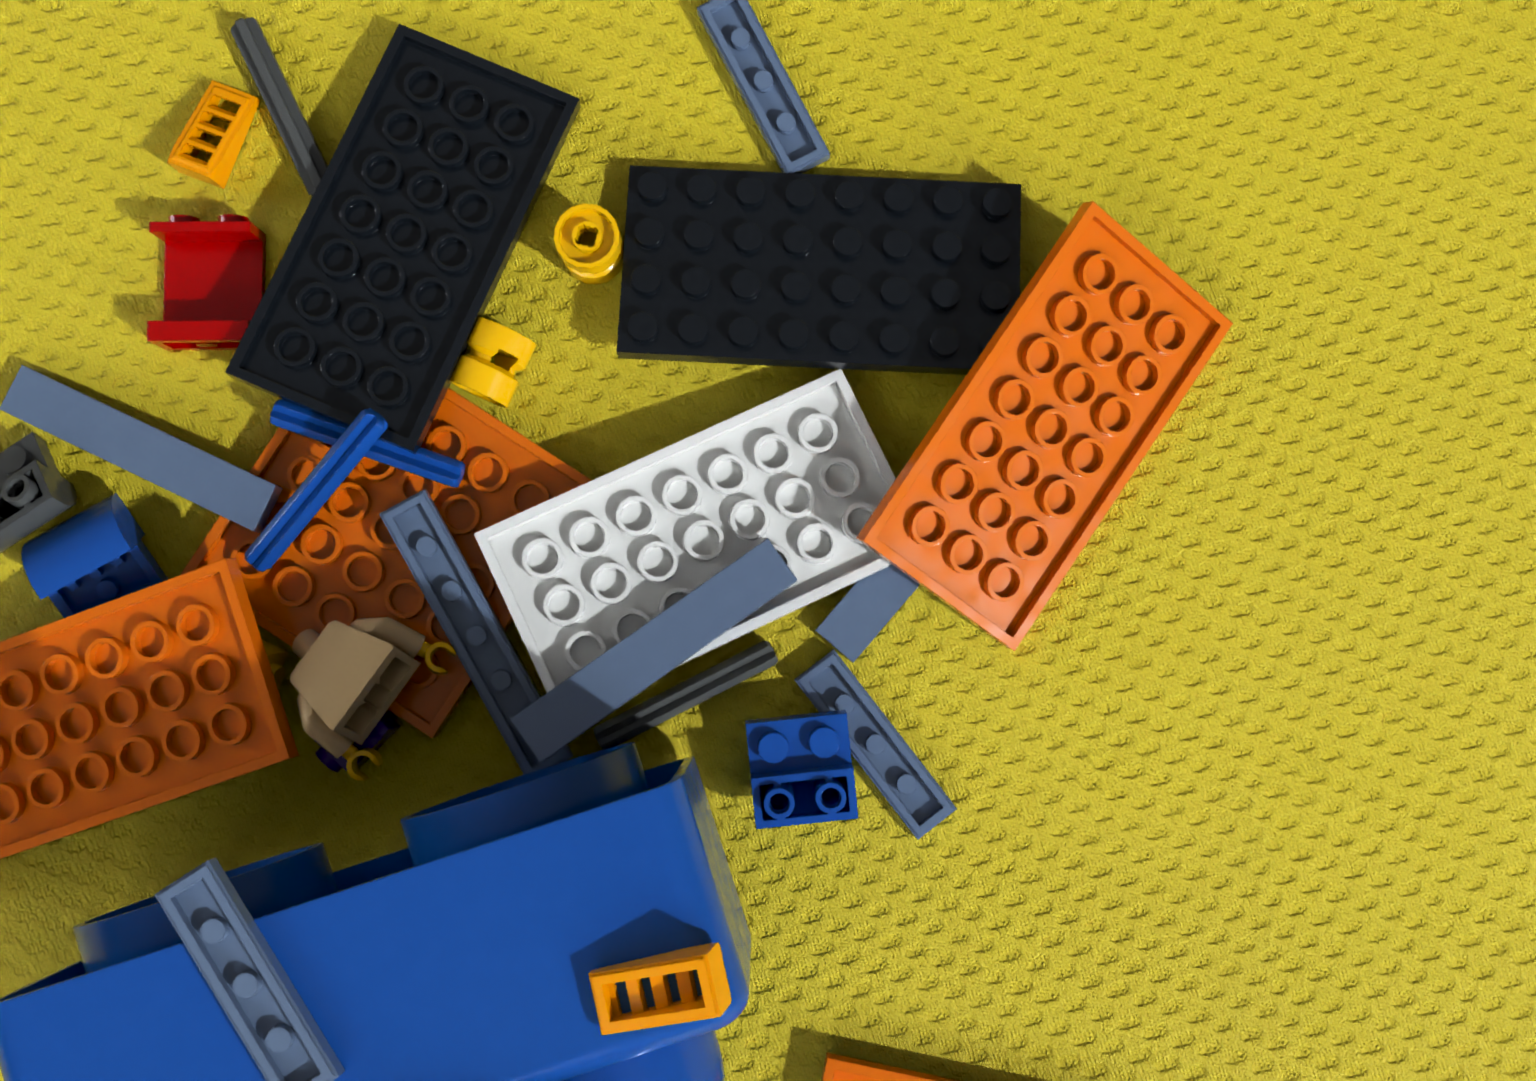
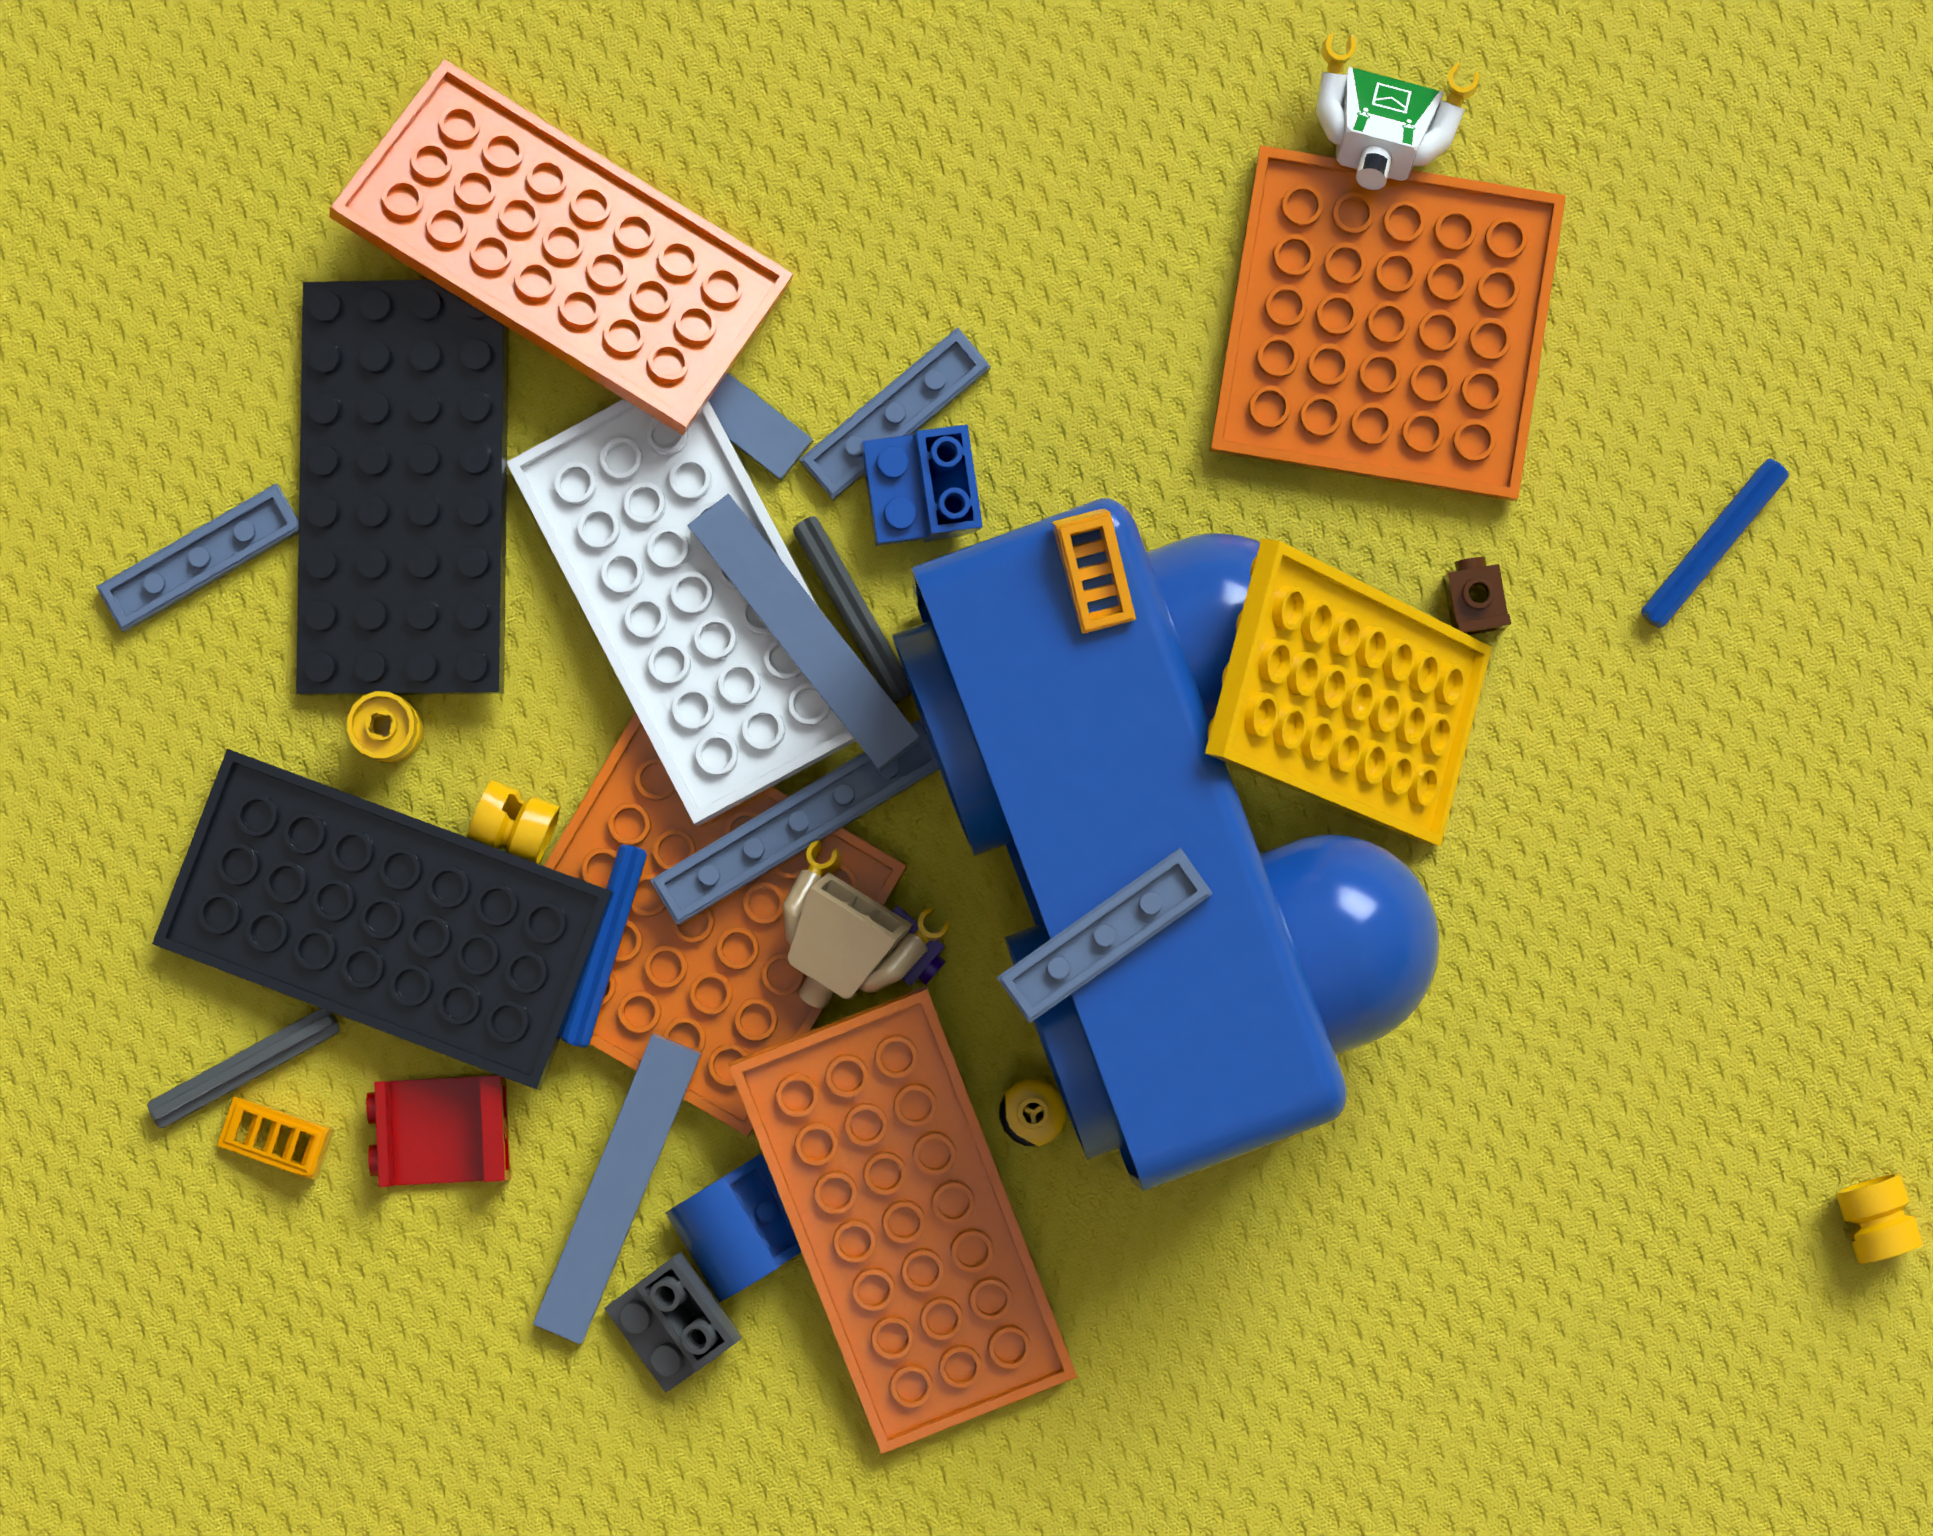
camera: 90 degrees left, 0 degrees up
blue axle [244,408,388,572] -> none
none -> yellow head [999,1079,1067,1147]

